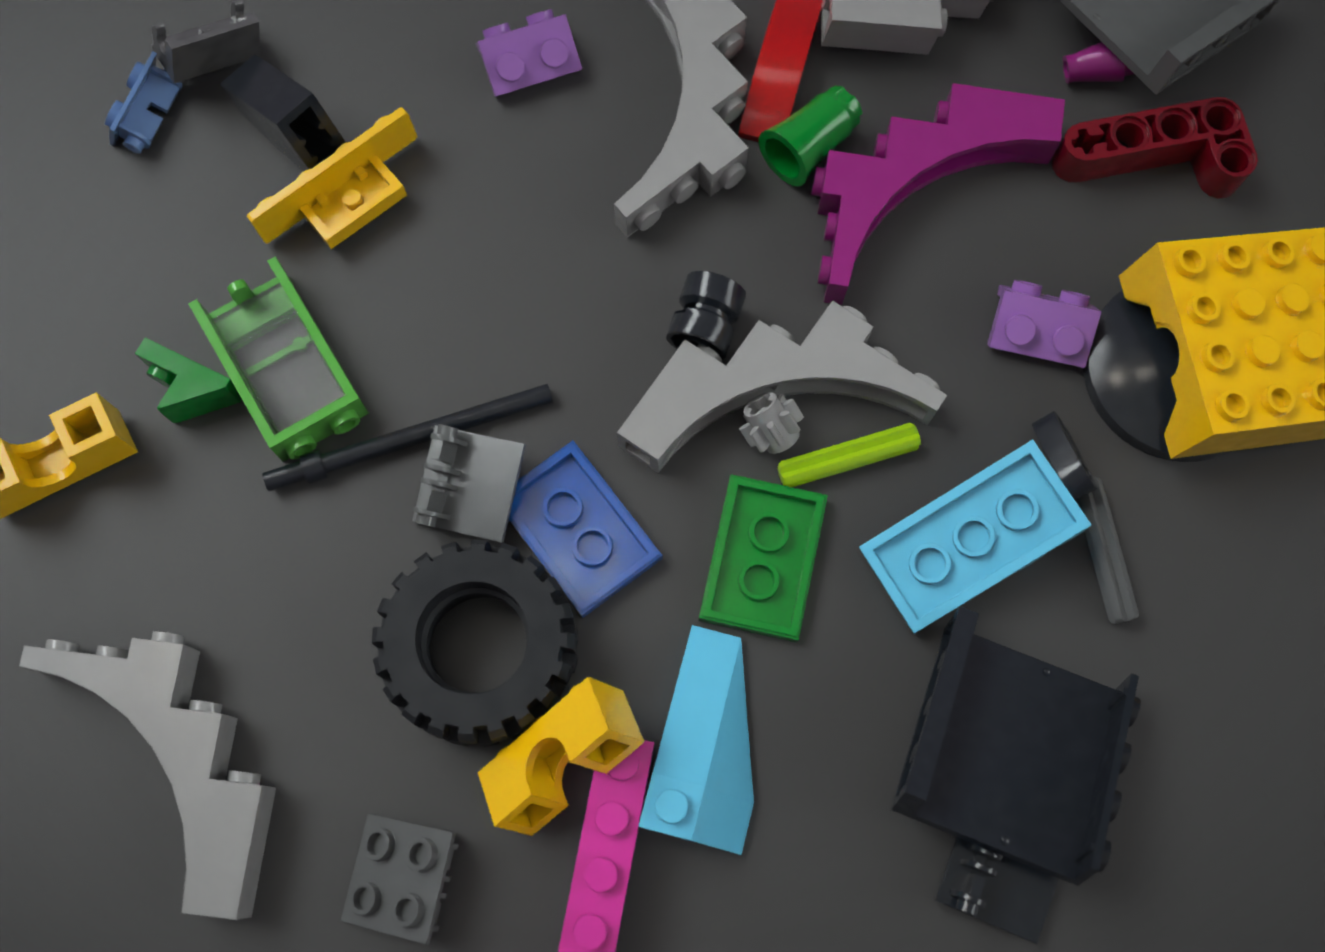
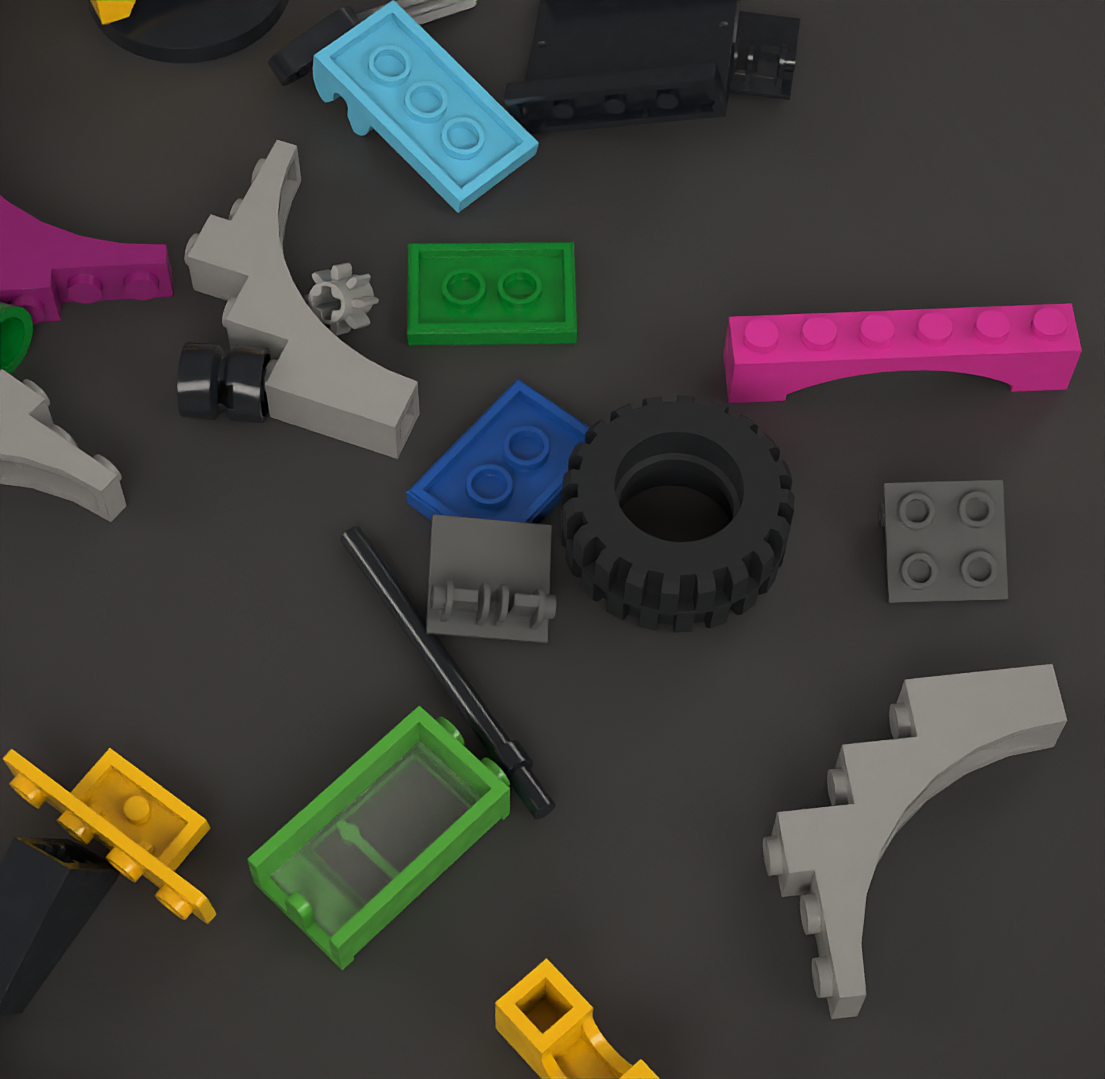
camera: 105 degrees left, 15 degrees down
green slope [135,337,242,423] -> none
yellow arch [478,677,644,836] -> none
medium azure wedge [639,625,754,855] -> none
lime axle [778,423,921,487] -> none
medium lavender bracket [987,280,1102,368] -> none

